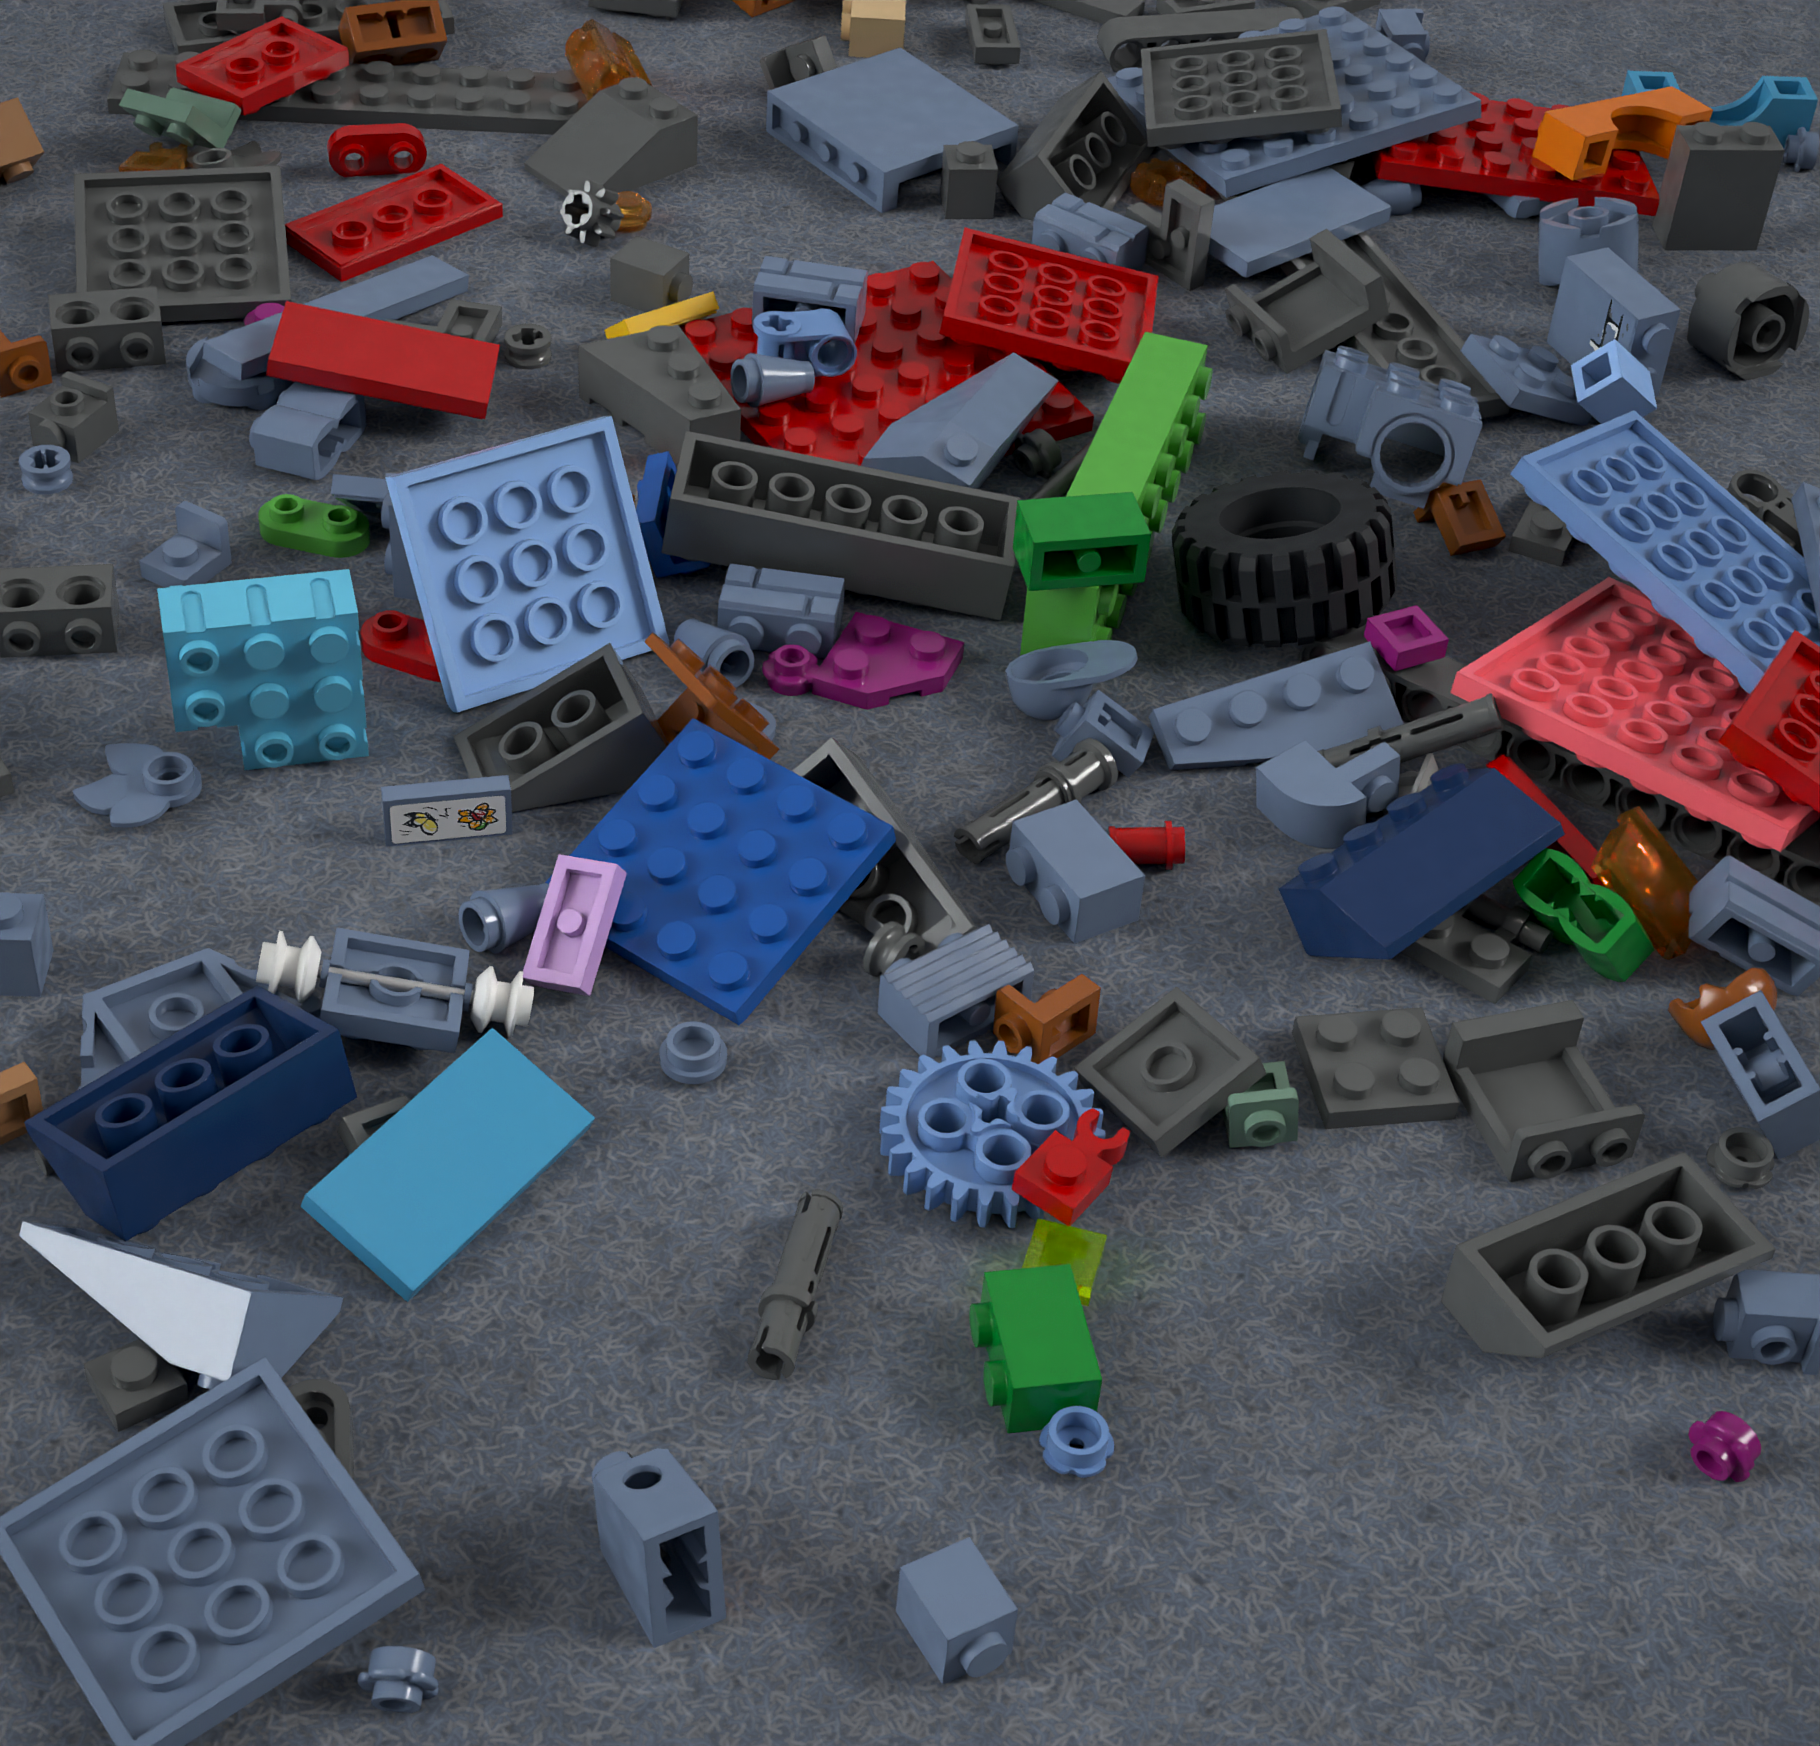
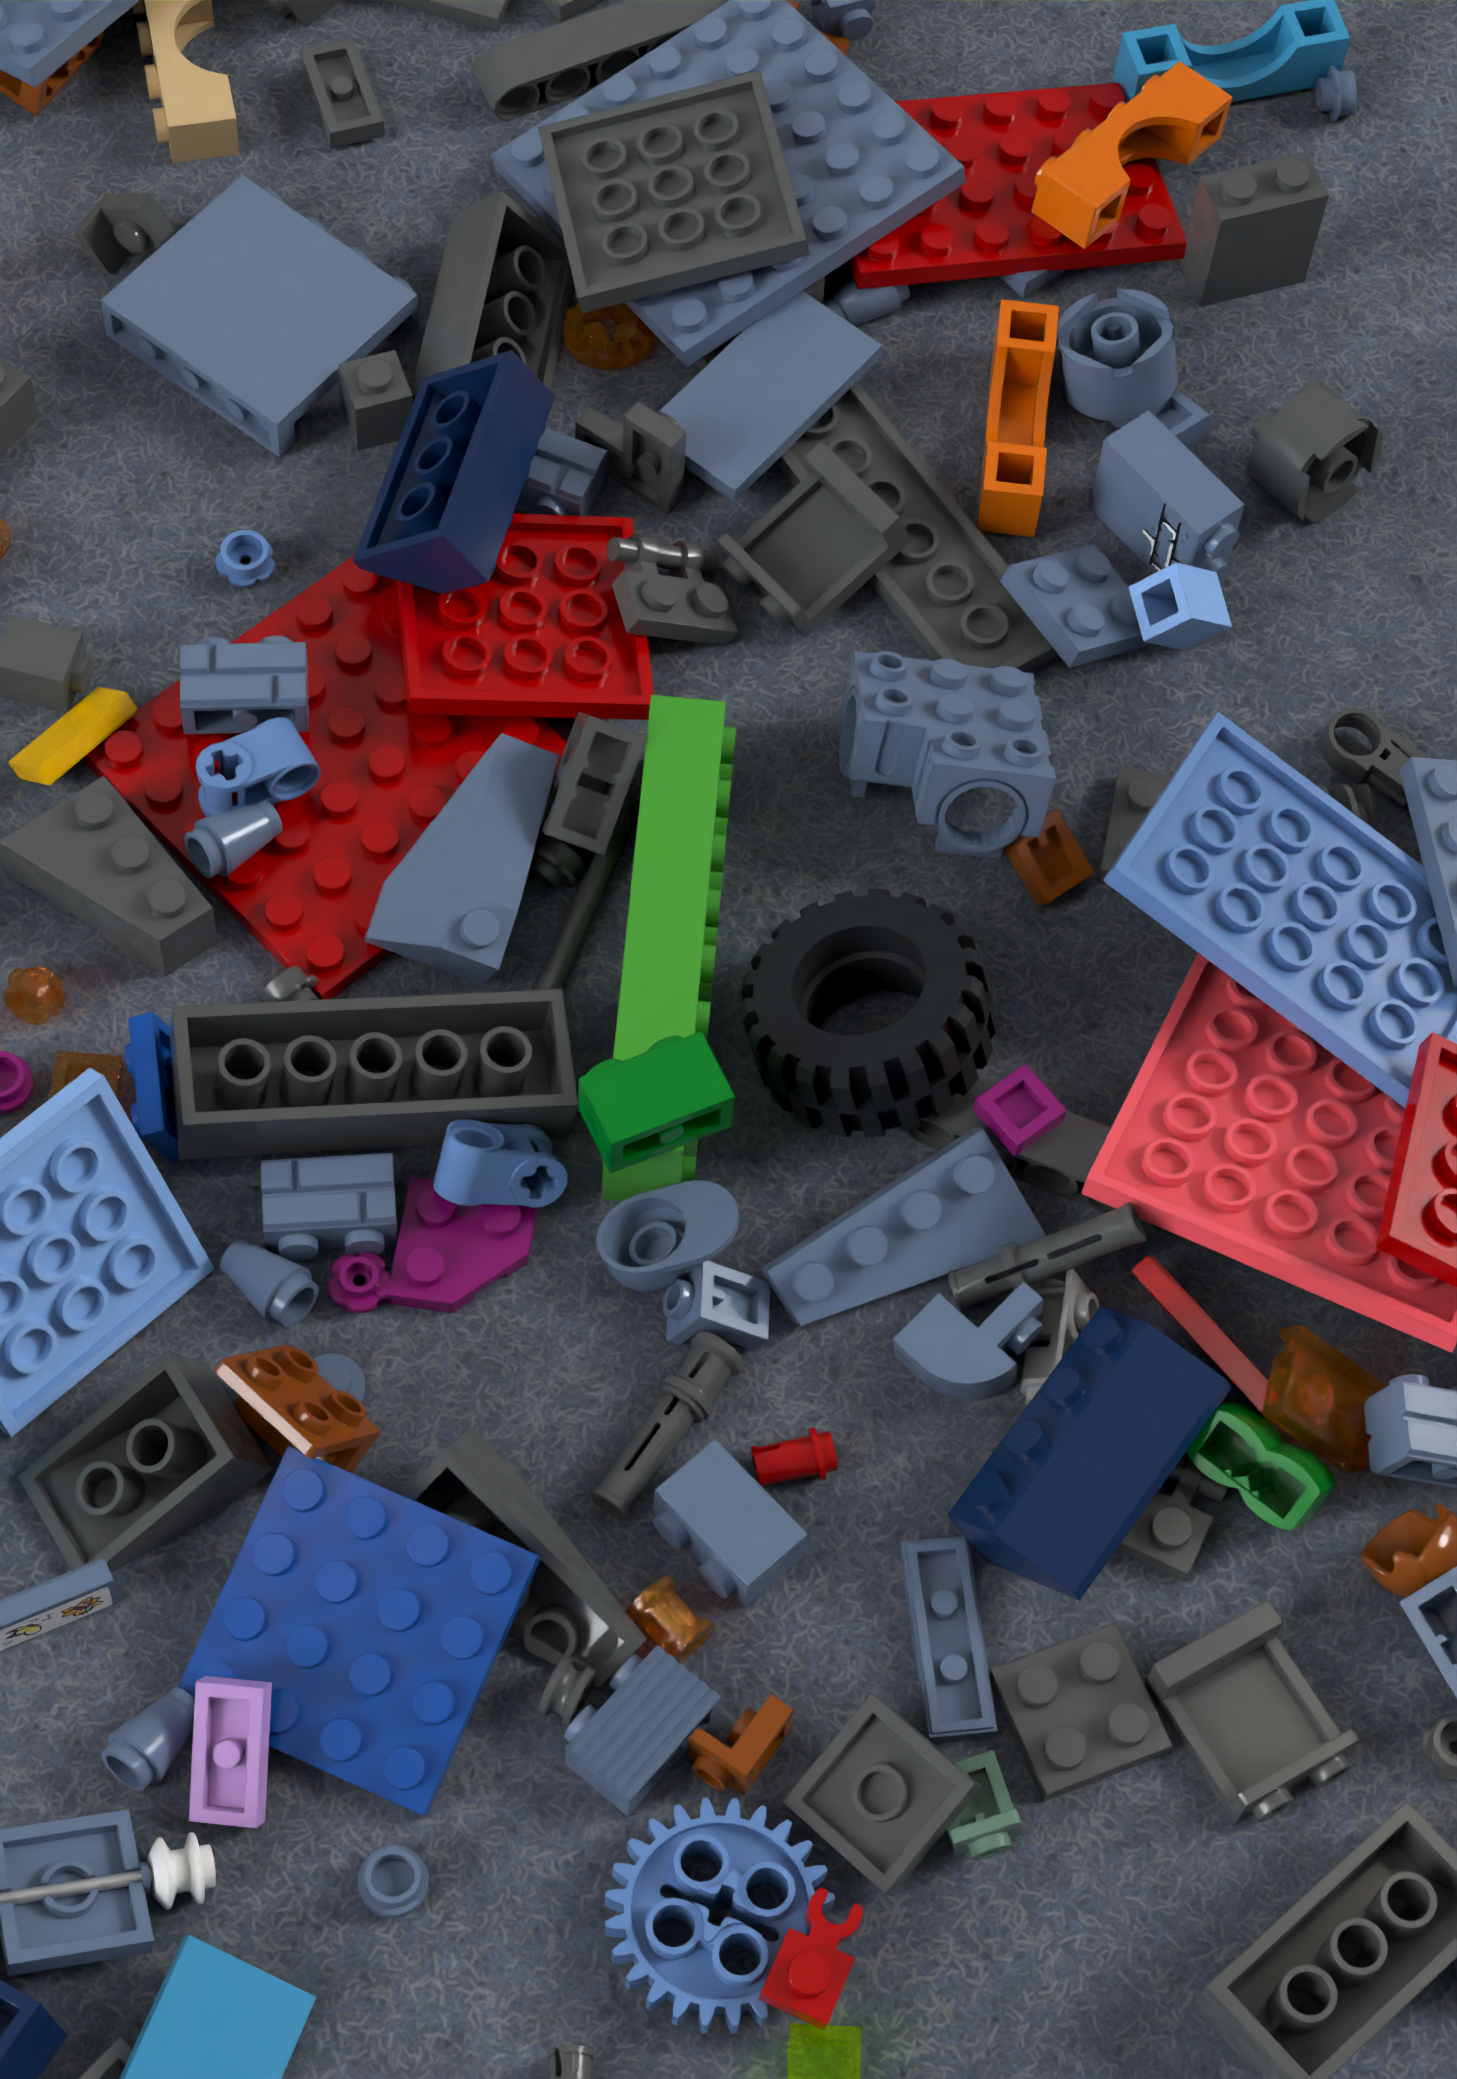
camera: 15 degrees left, 20 degrees up
none -> medium blue plate [216,530,275,587]
none -> dark blue slope [353,350,555,594]
none -> medium blue piece [433,1119,568,1208]
none -> dark grey brick [539,711,647,855]
none -> dark grey plate [606,534,739,646]
none -> clear orange bush [626,1575,715,1663]
none -> sand blue tile [900,1536,997,1743]
none -> orange arch [976,299,1059,537]

